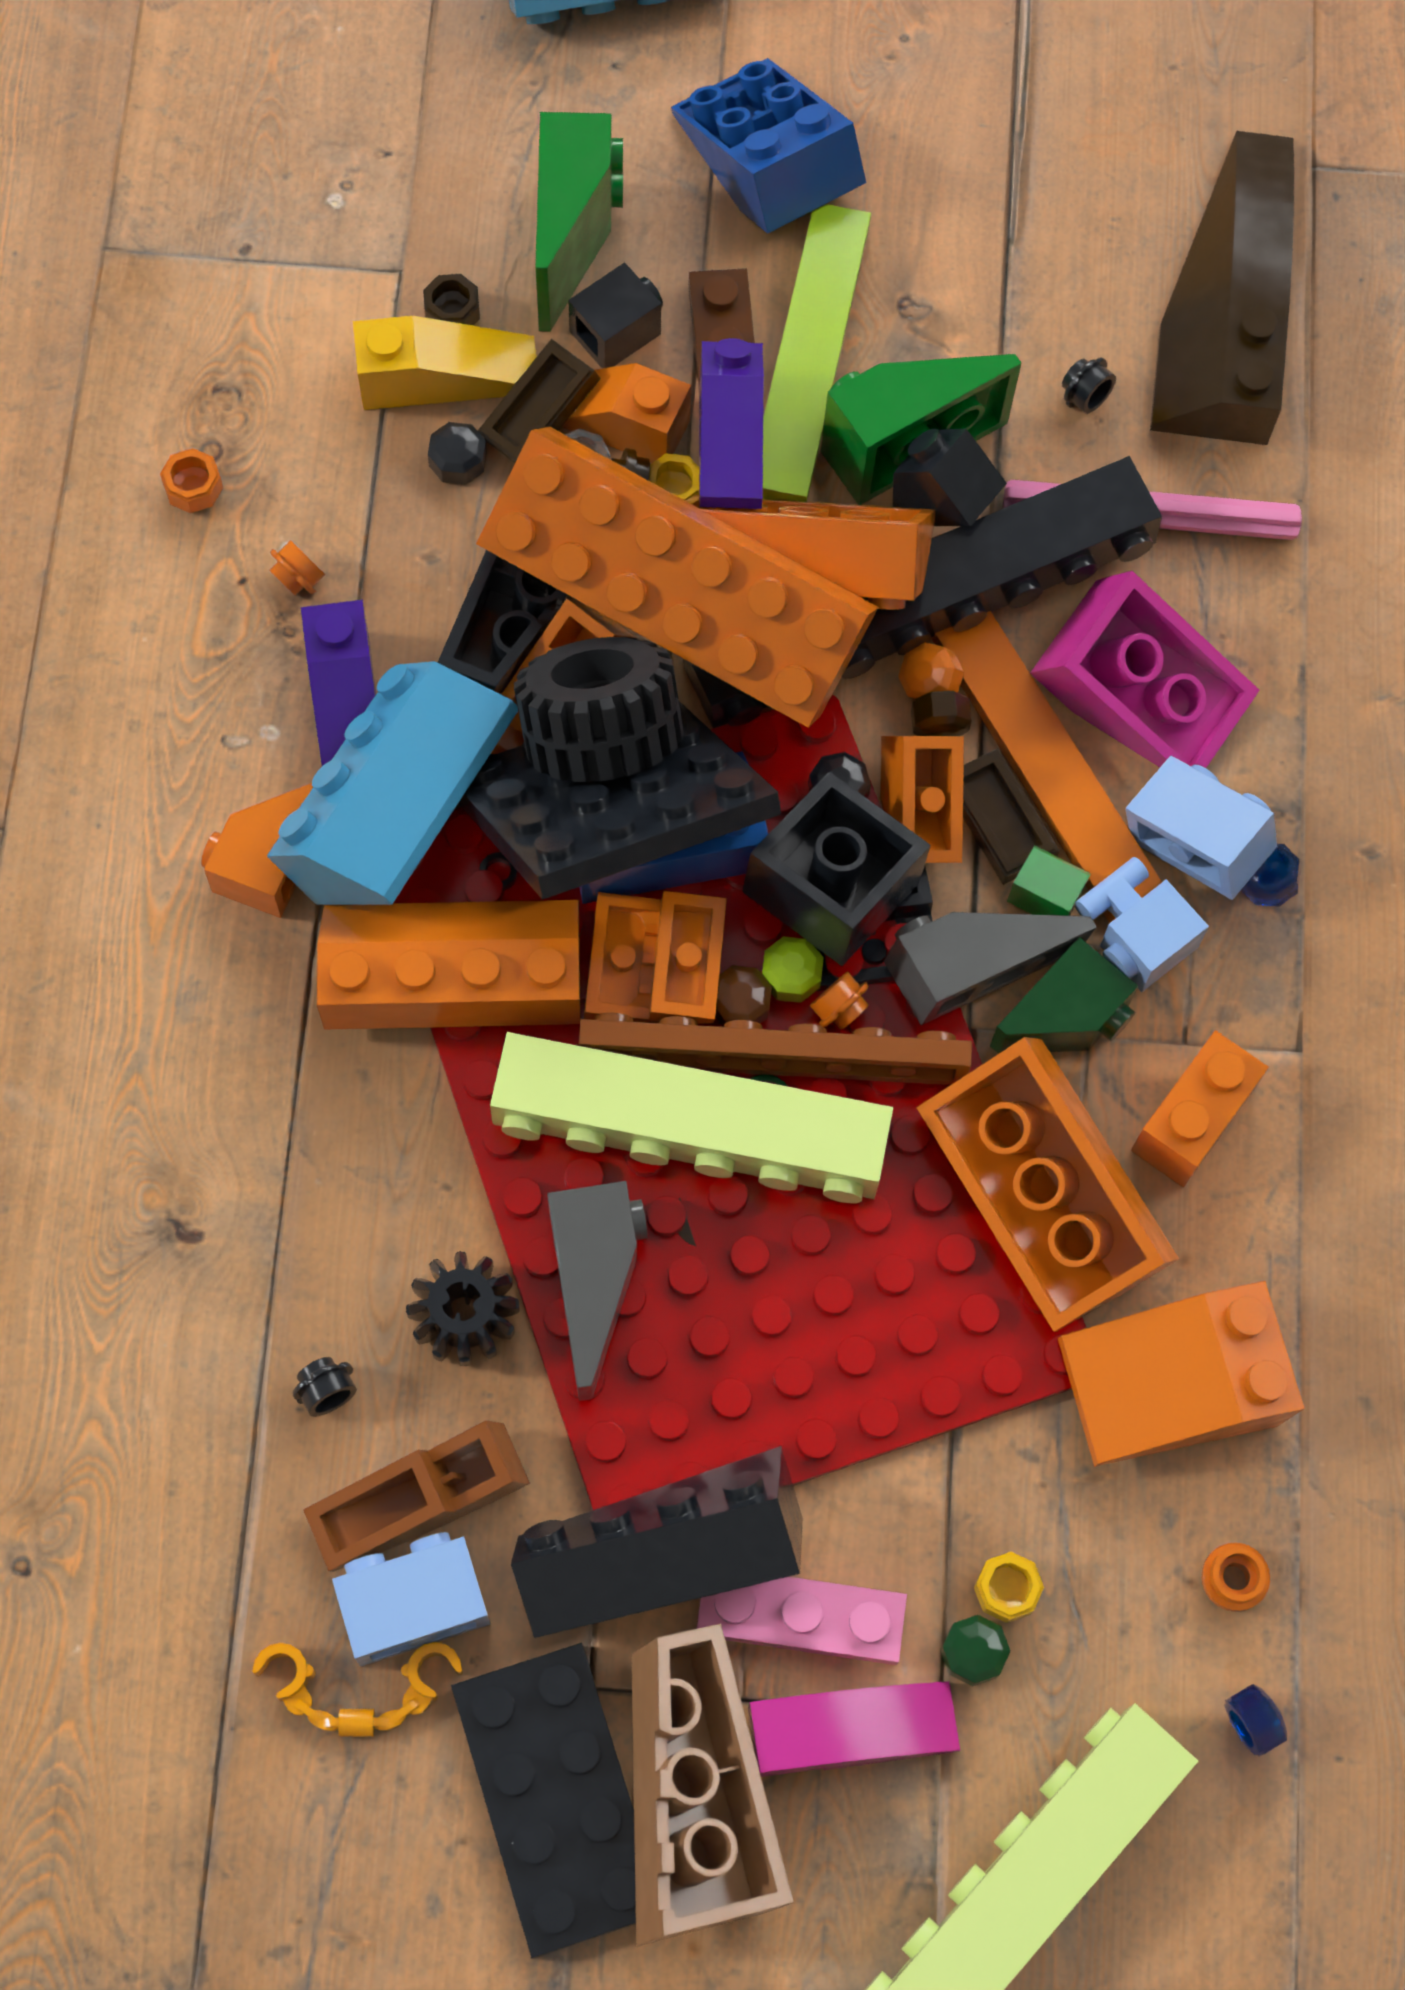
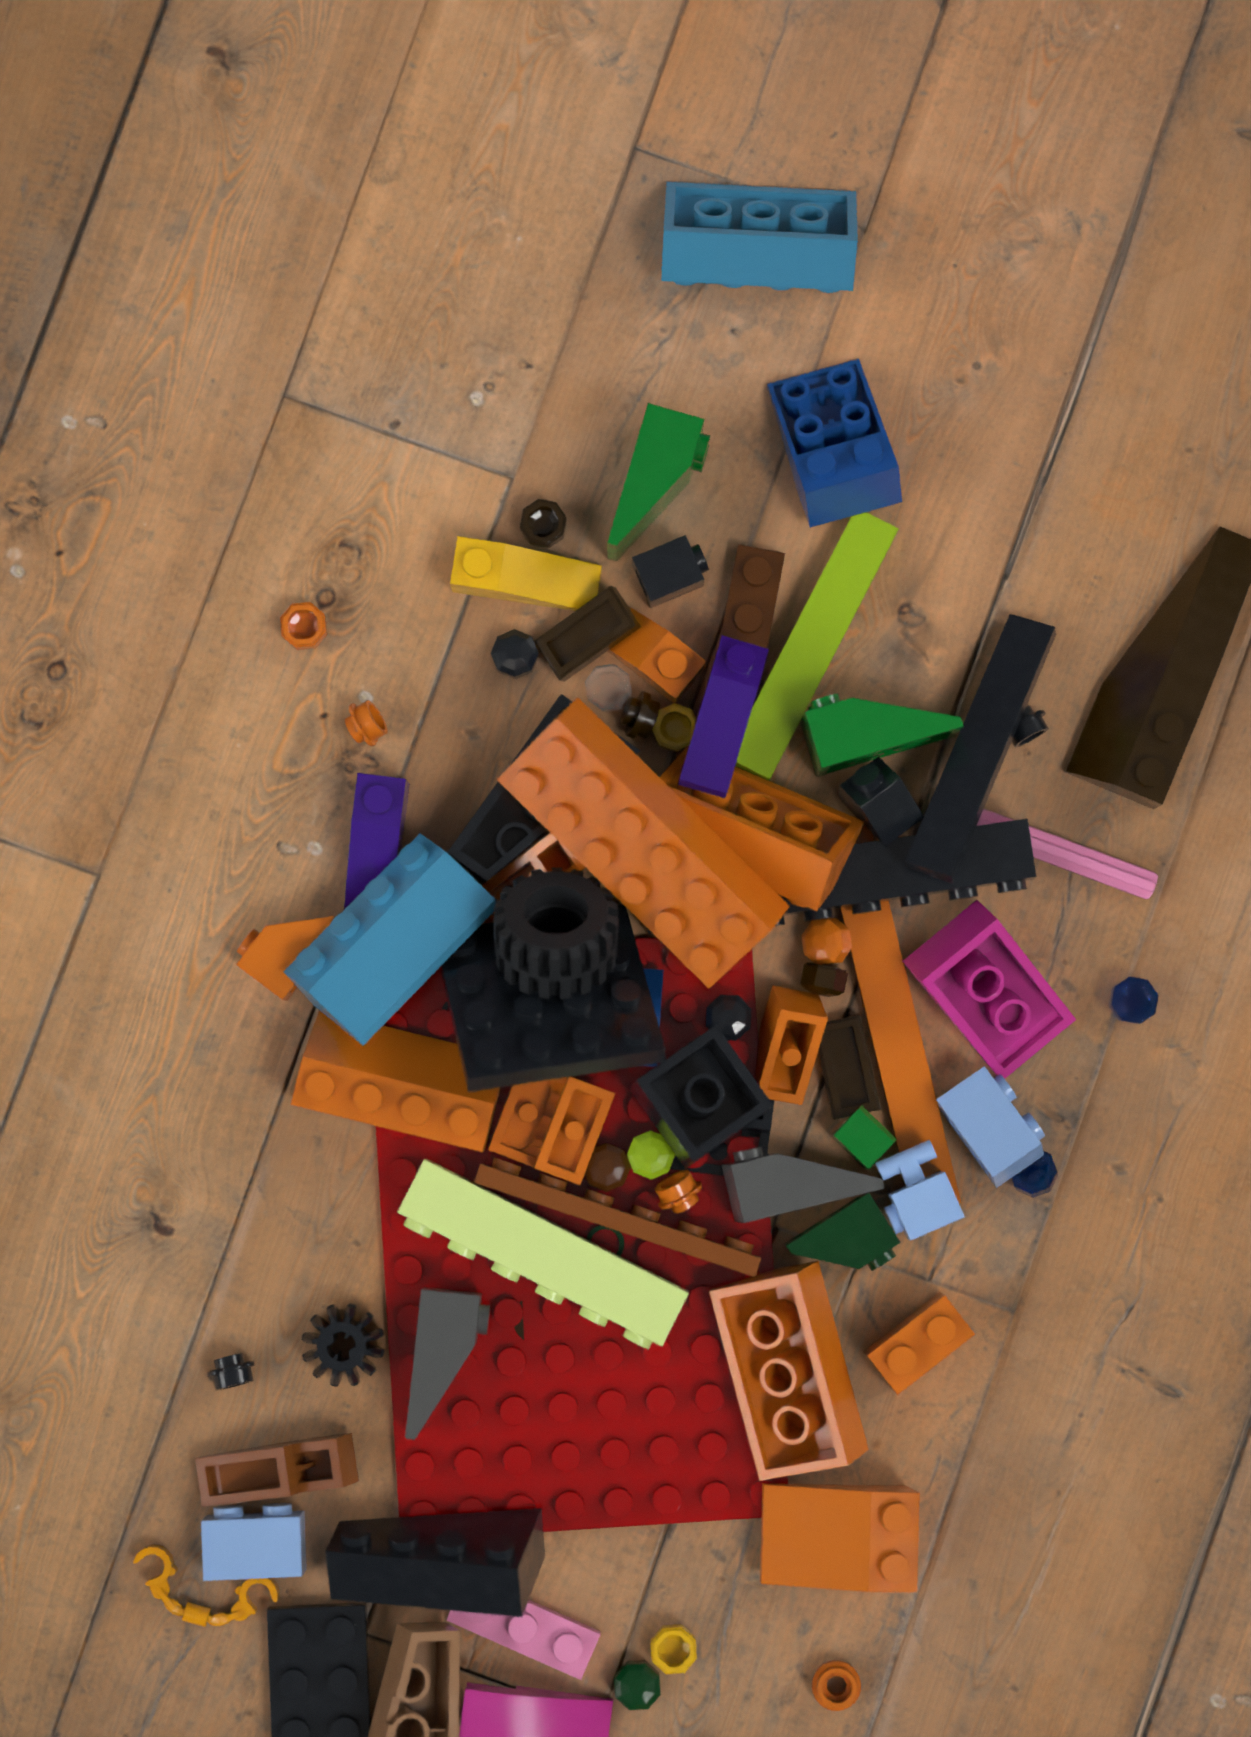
camera: 20 degrees right, 15 degrees up
none -> black tile [905,614,1056,883]
none -> clear blue tile [1109,977,1159,1024]

